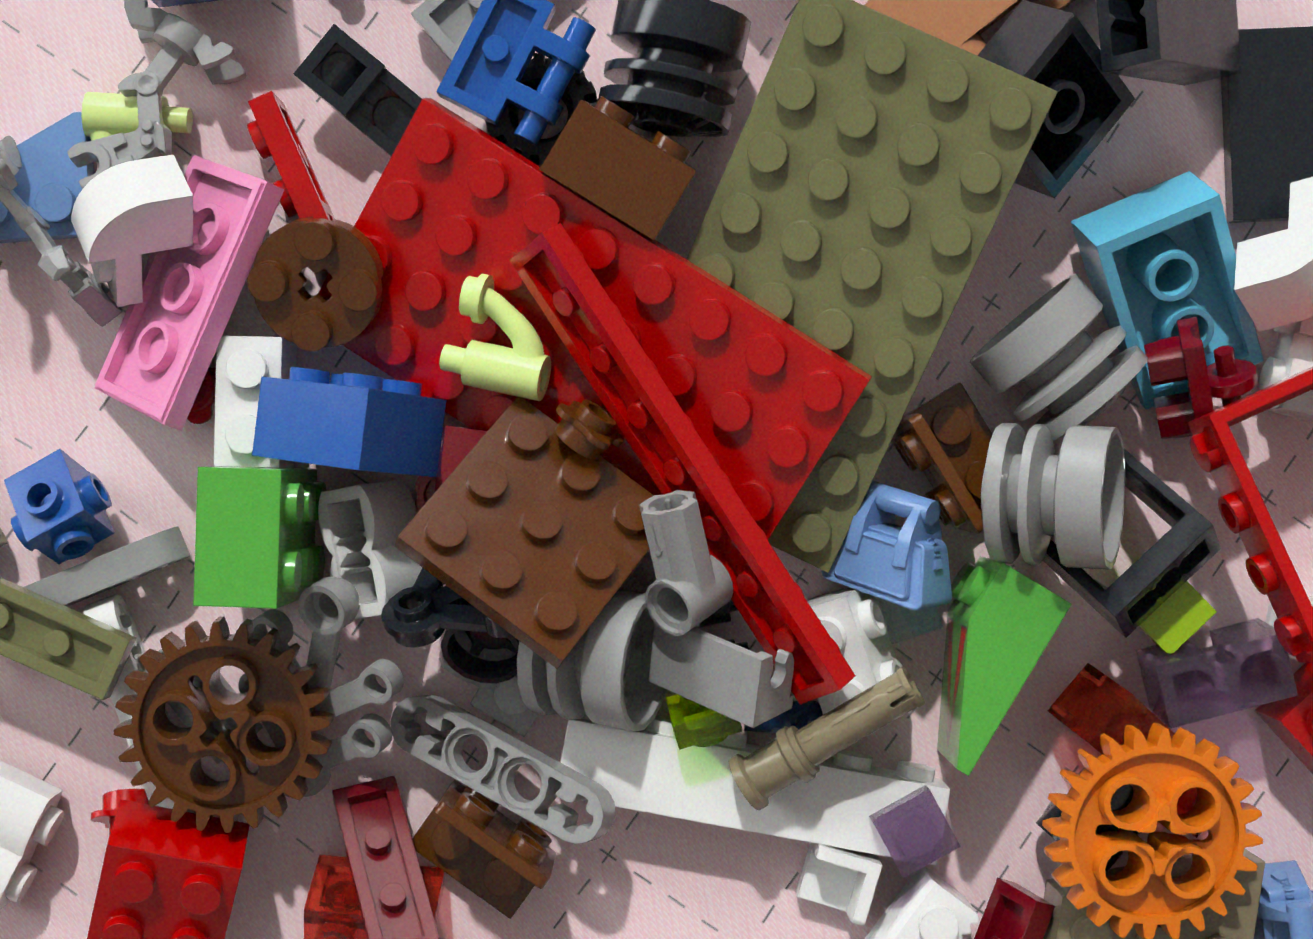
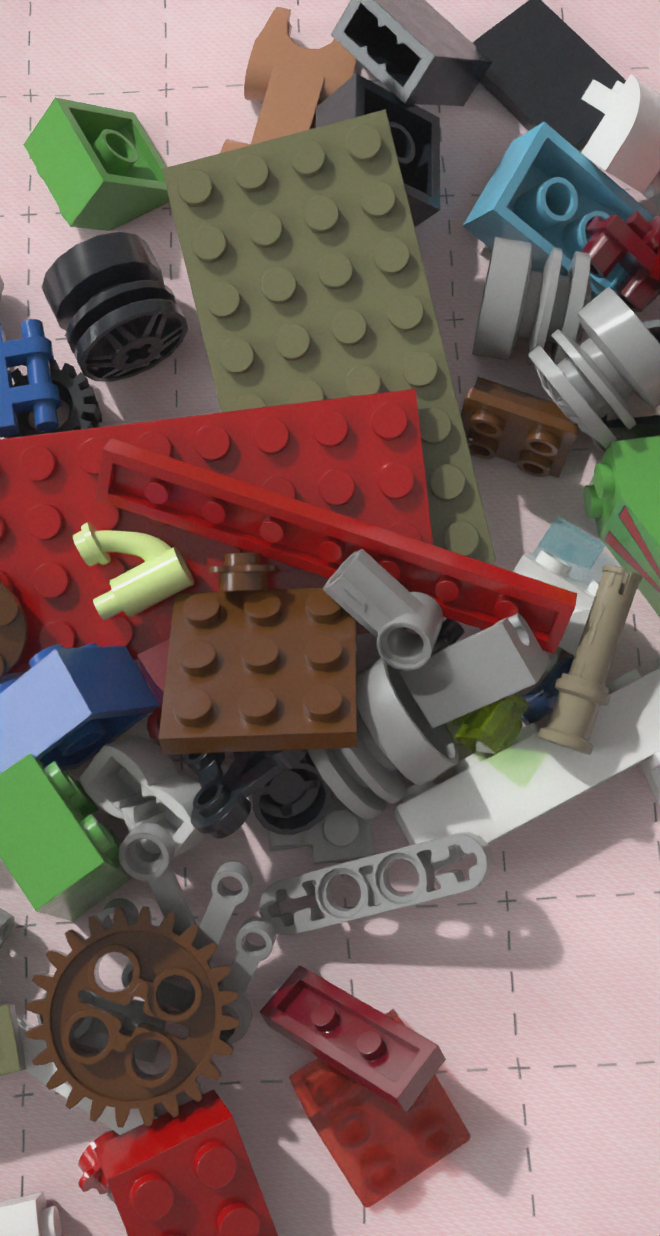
camera: 35 degrees left, 15 degrees down
reddish brown bracket [412,779,556,919] -> none
reddish brown brick [539,96,696,240] -> none
medium blue piece [821,481,952,611] -> none

